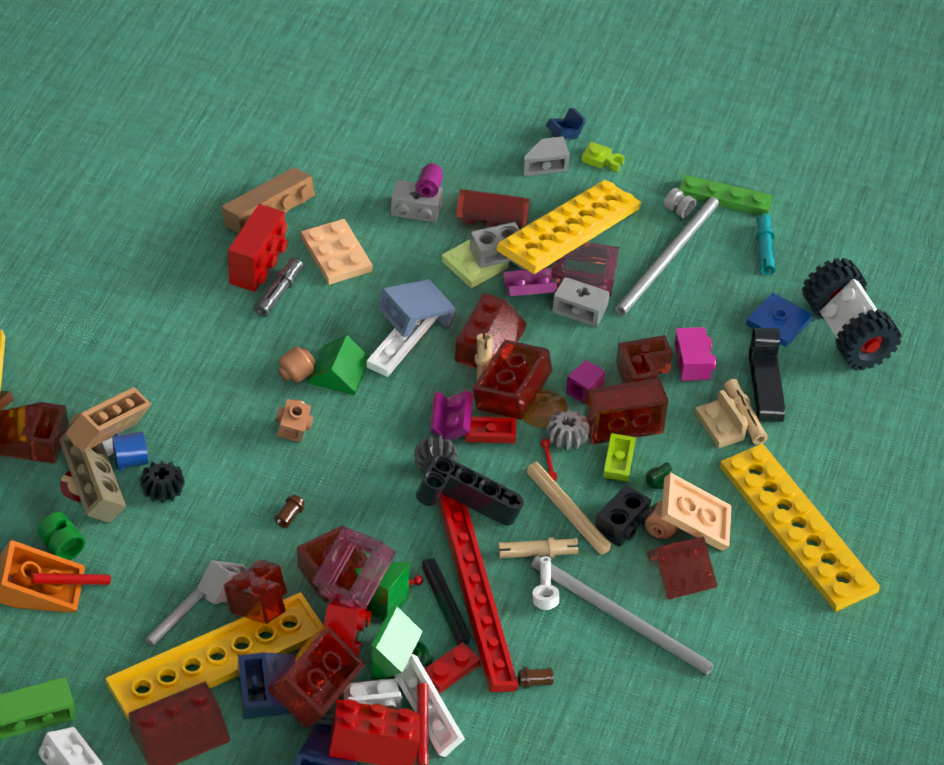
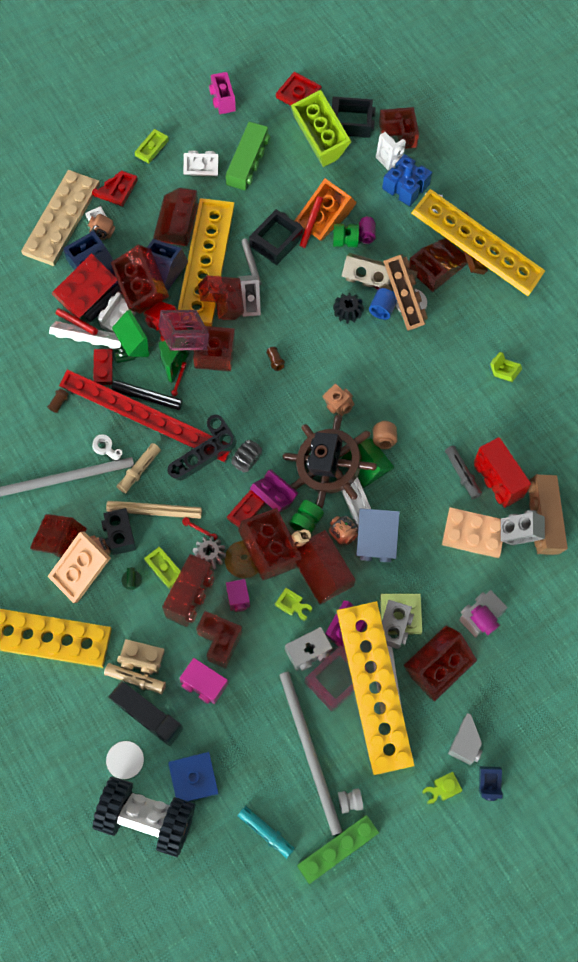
camera: 130 degrees right, 20 degrees up
none -> white sticker [106,741,144,779]
none -> black window [249,209,303,265]
none -> lime plate [275,588,313,621]
none -> reddish brown brick [282,415,377,509]
none -> green wheel [289,500,324,535]
none -> nougat head [329,516,358,545]
none -> magenta brick [359,216,376,244]
none -> lime bracket [490,352,522,382]
none -> light grey brick [501,510,545,545]

